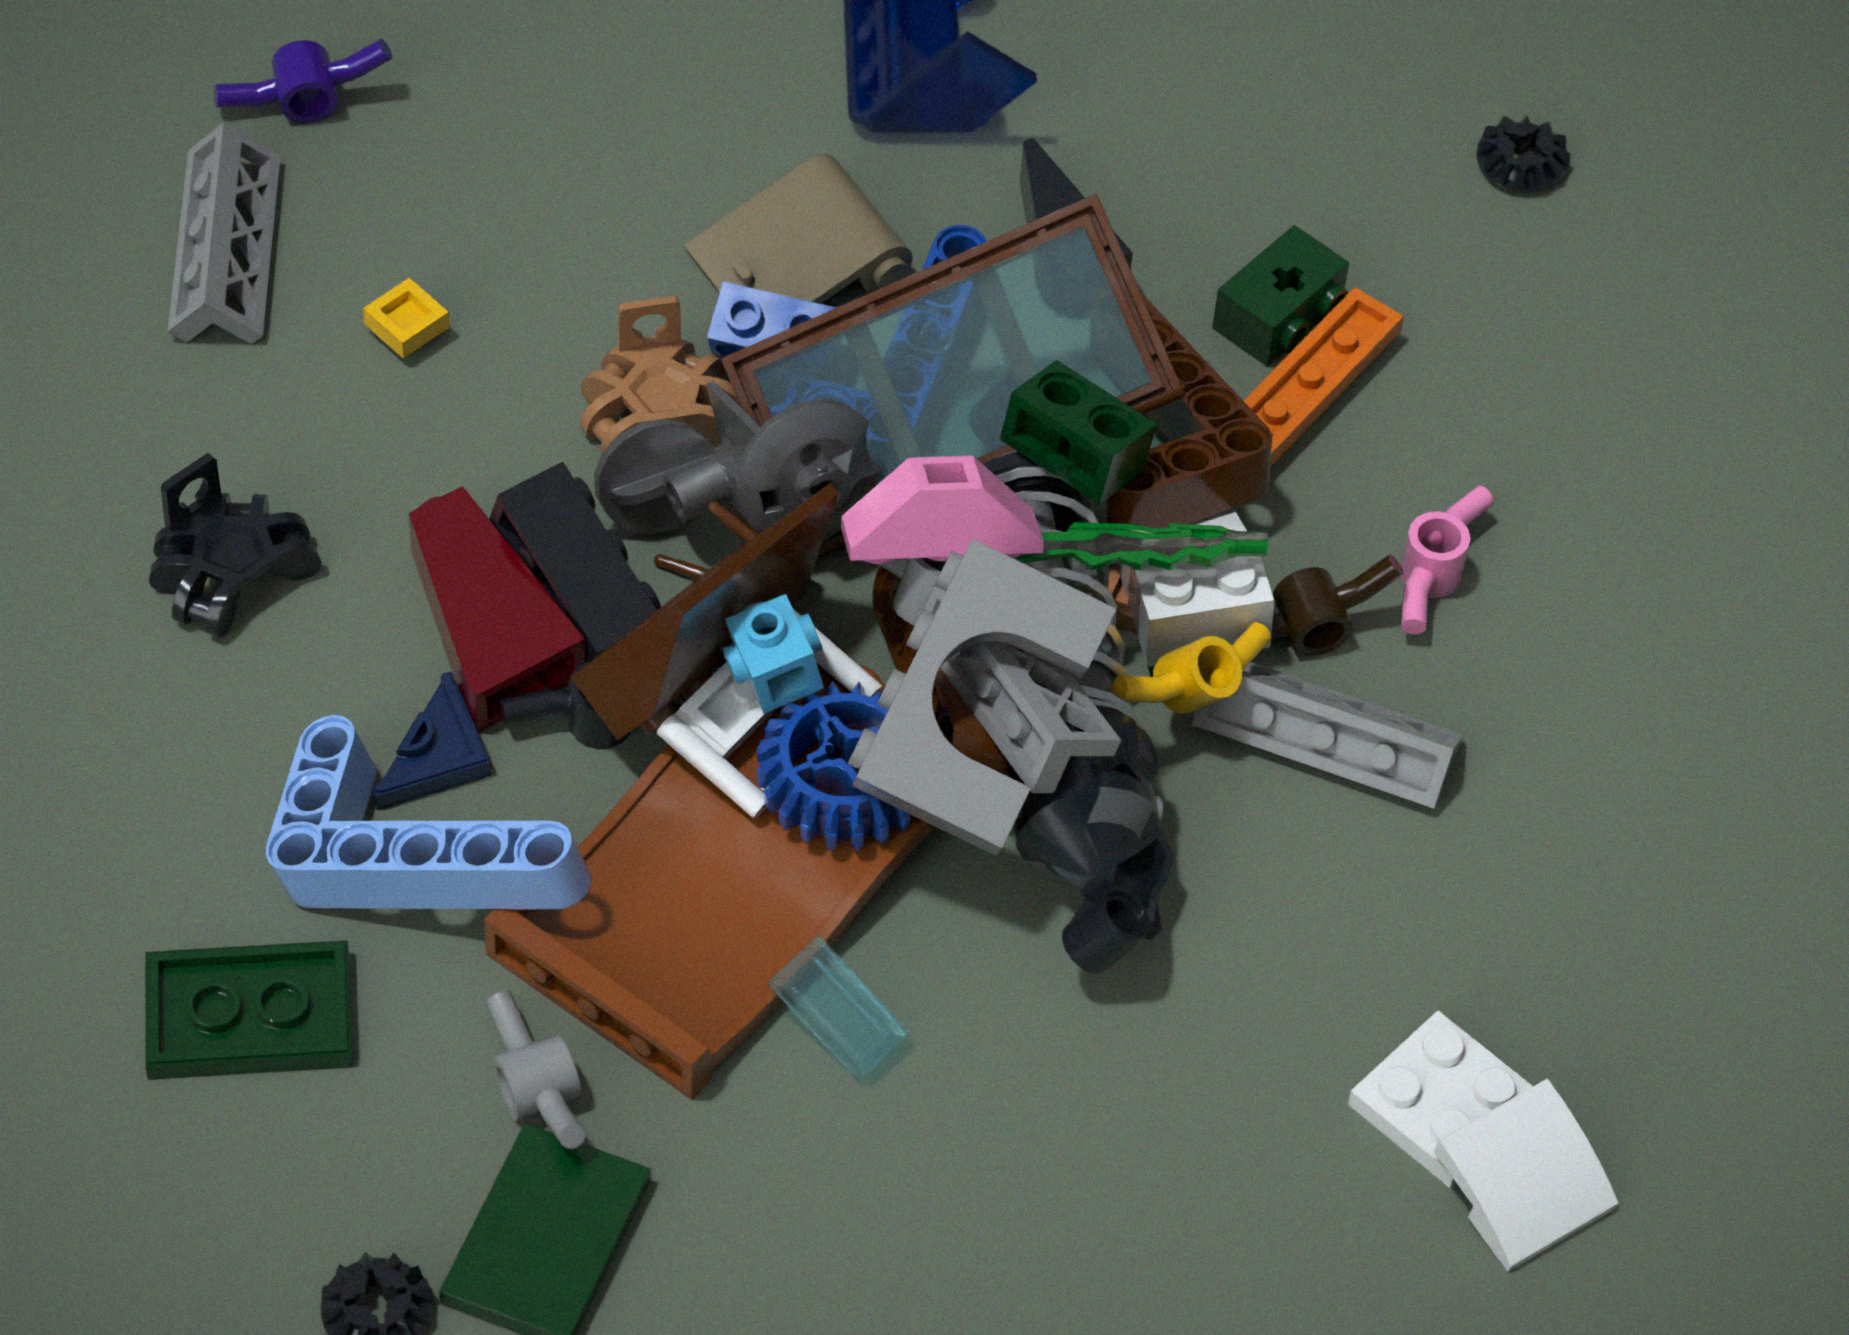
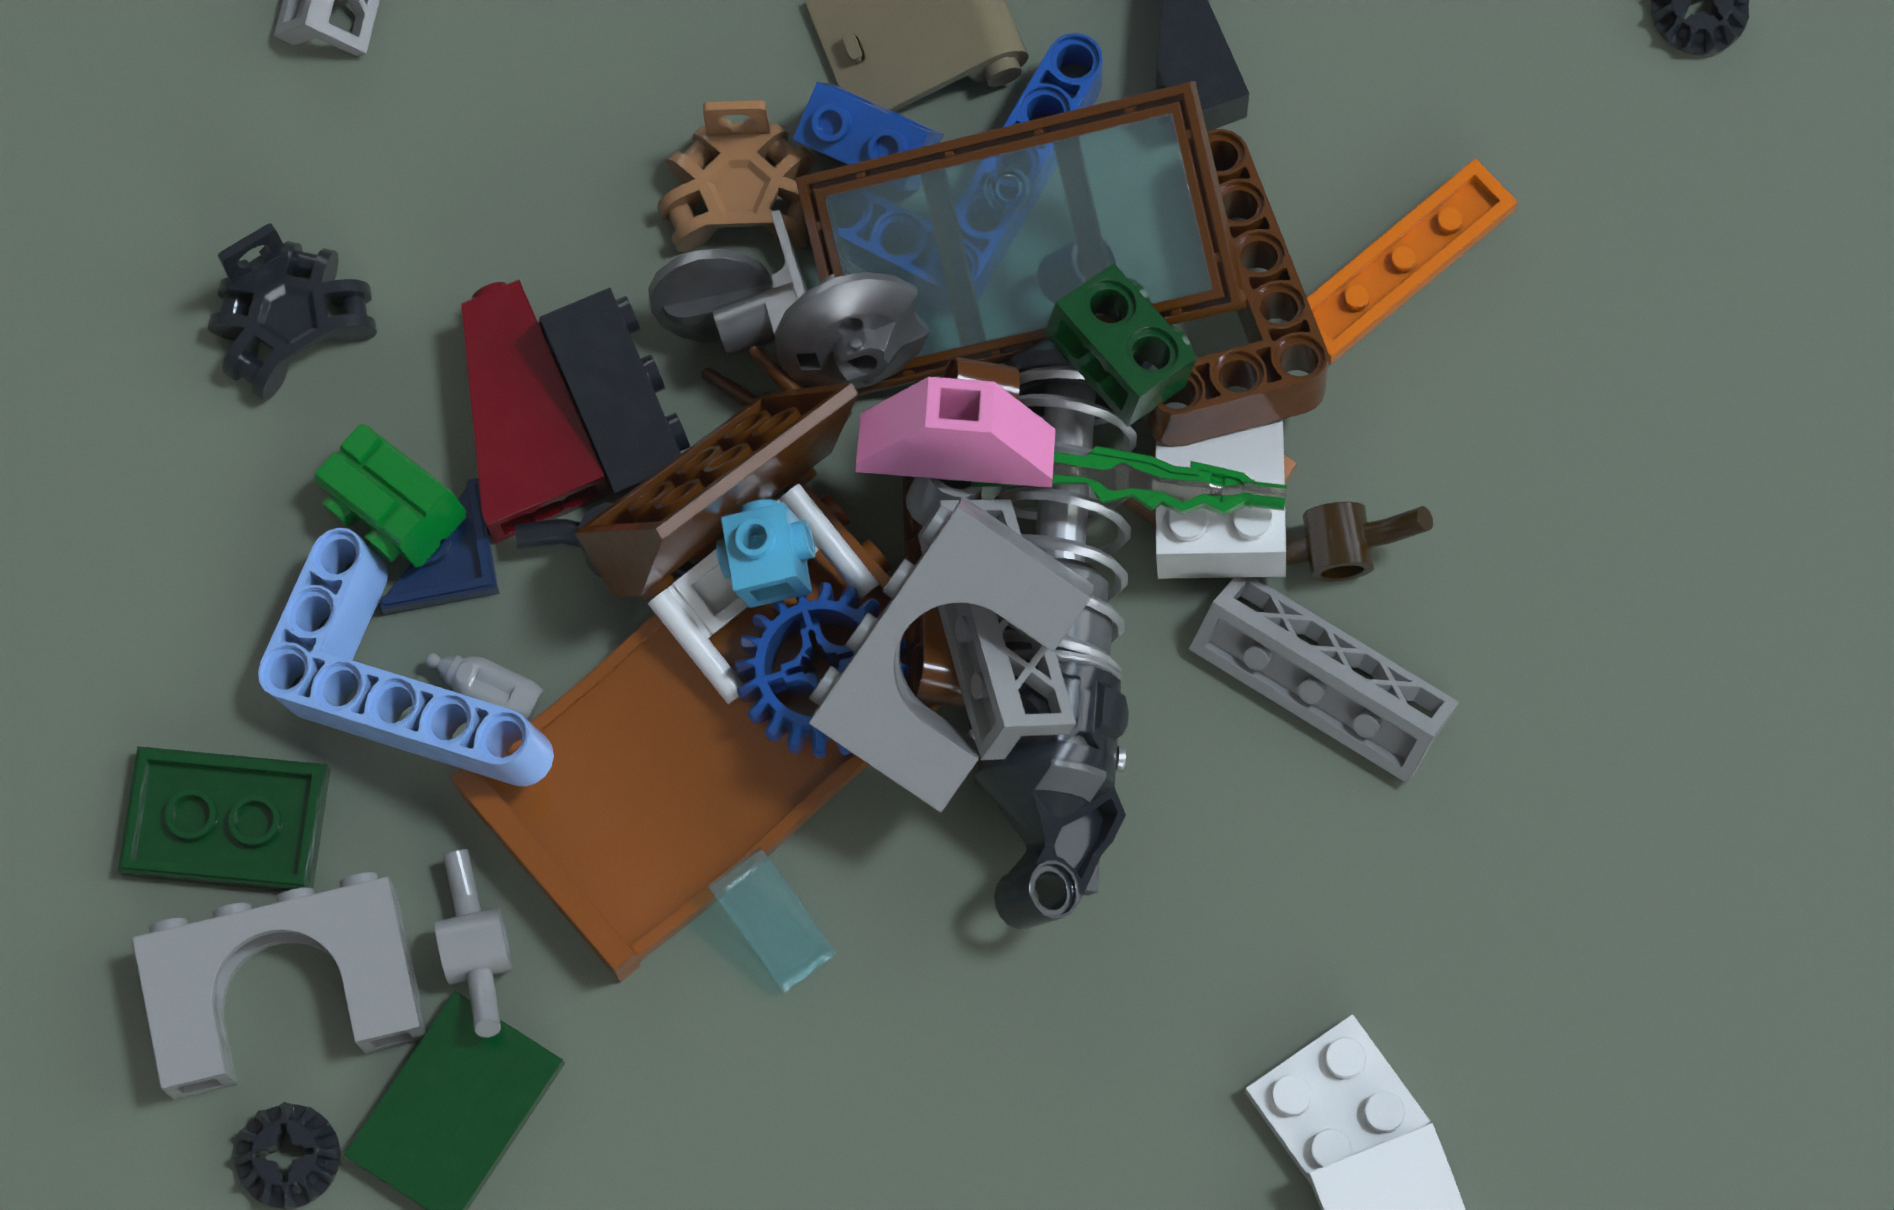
camera: 20 degrees right, 20 degrees up
yellow plate [363,278,450,359] -> none
yellow piece [1113,622,1272,714] -> none
dark green brick [1212,225,1350,367] -> none
bright pink piece [1401,485,1494,634] -> none
none -> light grey arch [132,872,427,1100]
none -> green brick [314,423,467,568]

